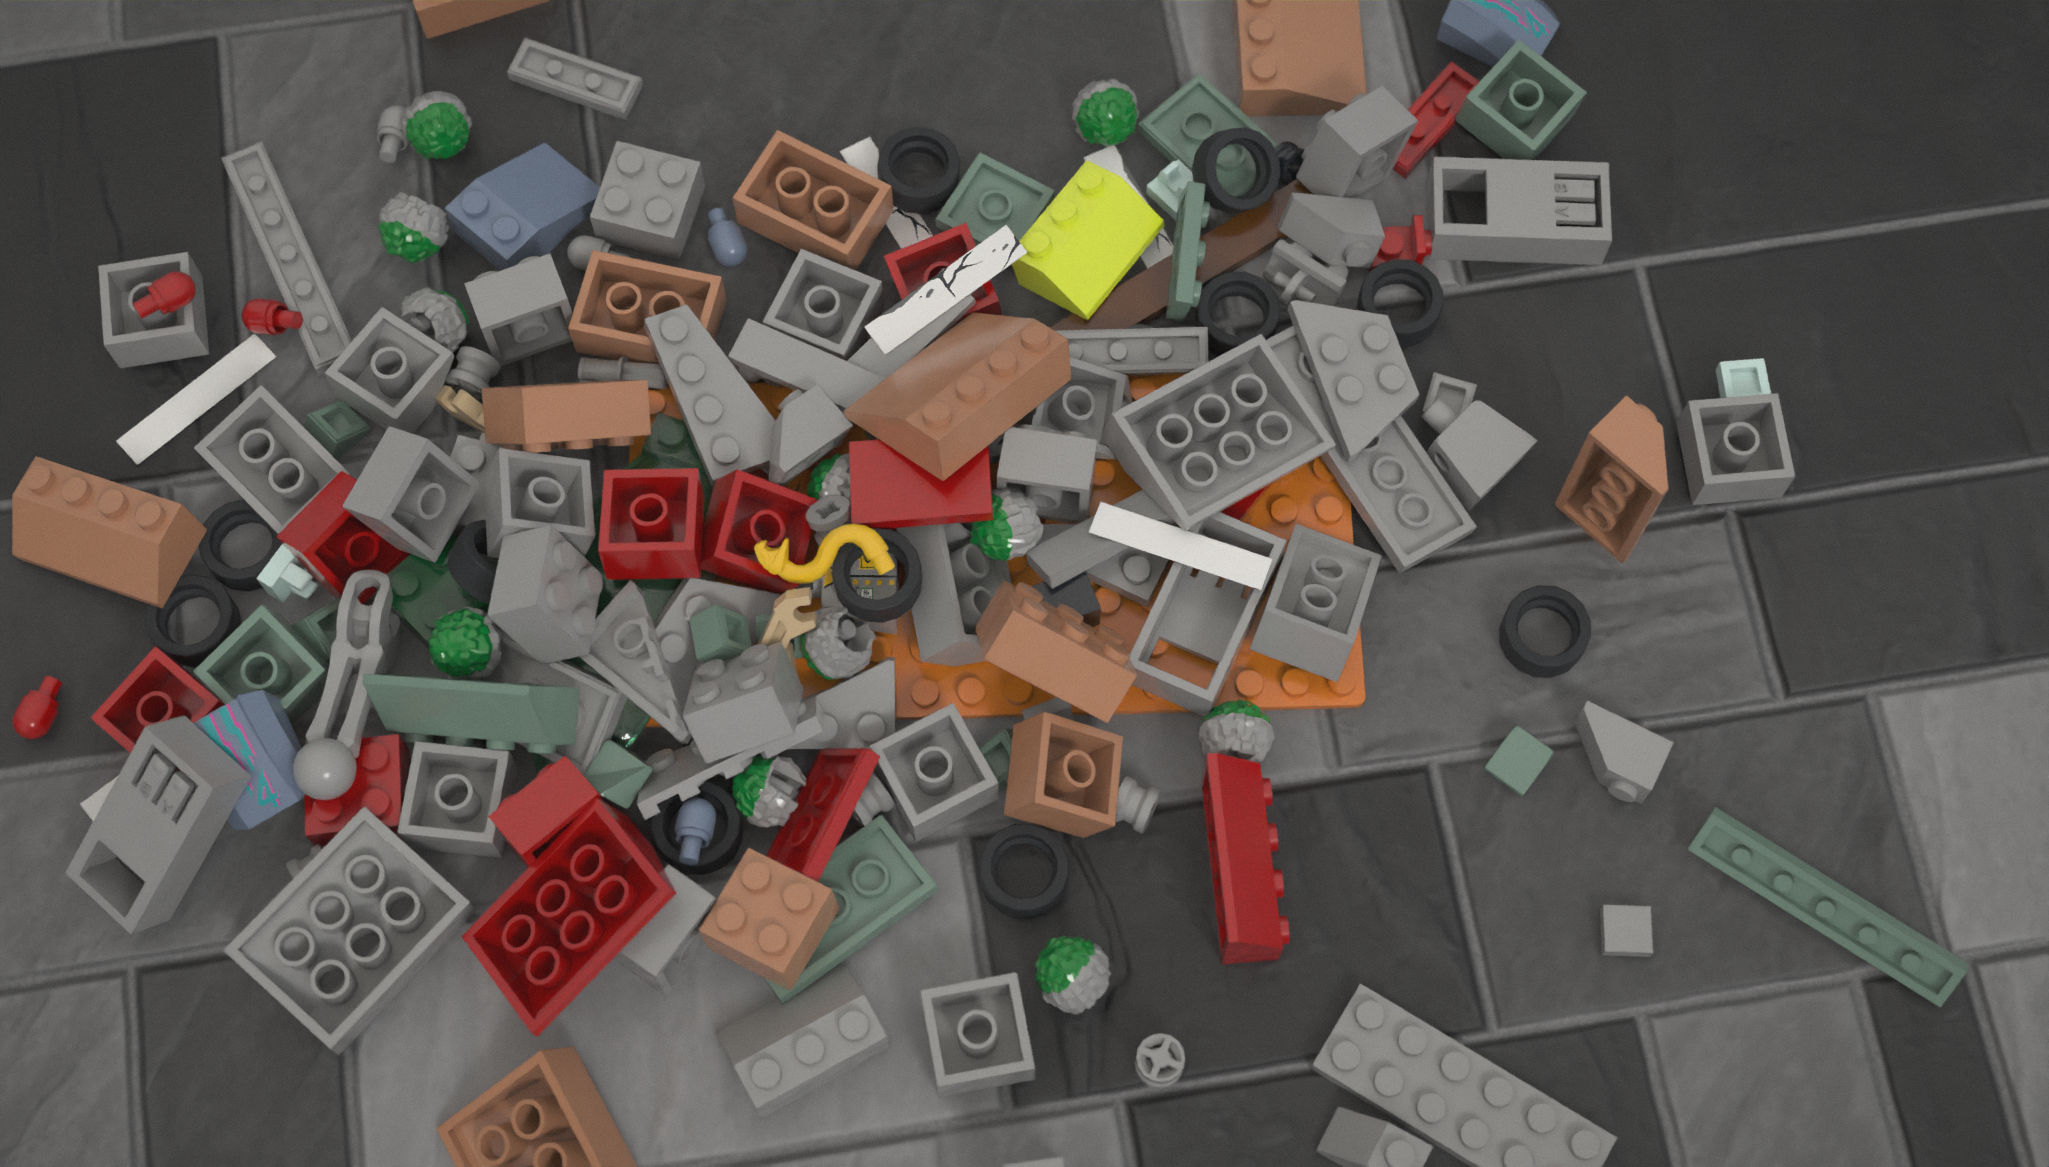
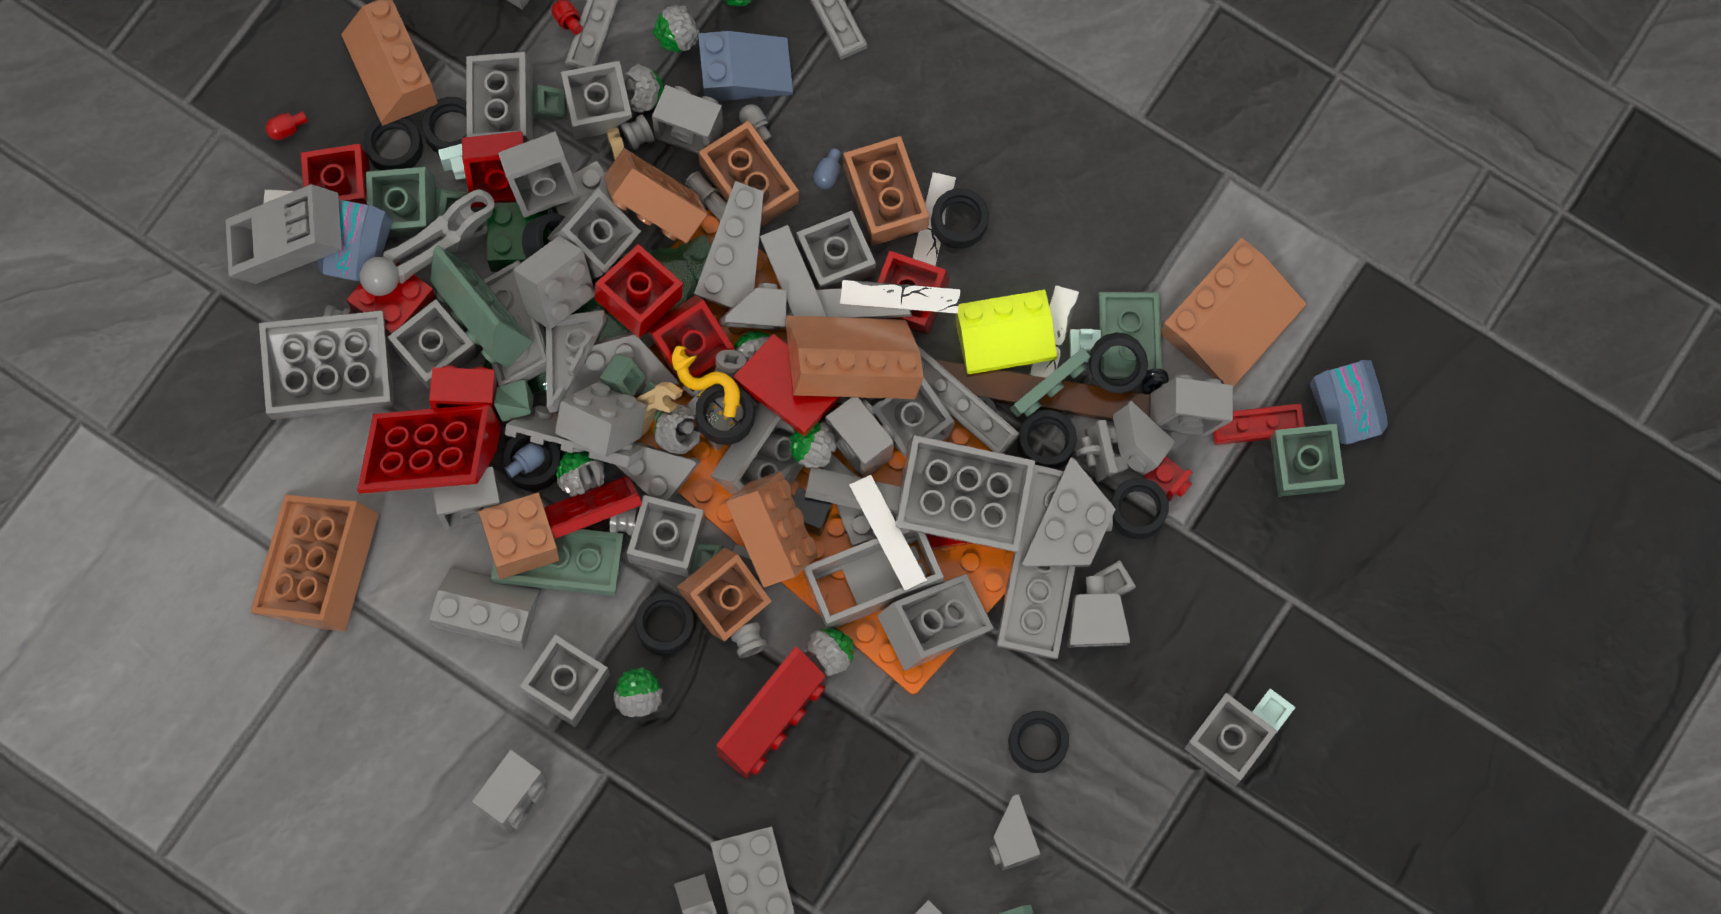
camera: 40 degrees right, 5 degrees up
white sticker [116,333,276,465] -> none
green piece [428,607,503,680] -> none
light grey brick [590,141,705,260] -> none
sand green plate [936,152,1055,266] -> none
green piece [1072,79,1139,147] -> none
light grey wheel [1135,1033,1185,1089] -> none
light grey piece [1426,157,1612,265] -> none
sand green slope [1484,725,1554,797] -> none
nougat slope [1554,395,1668,564] -> none

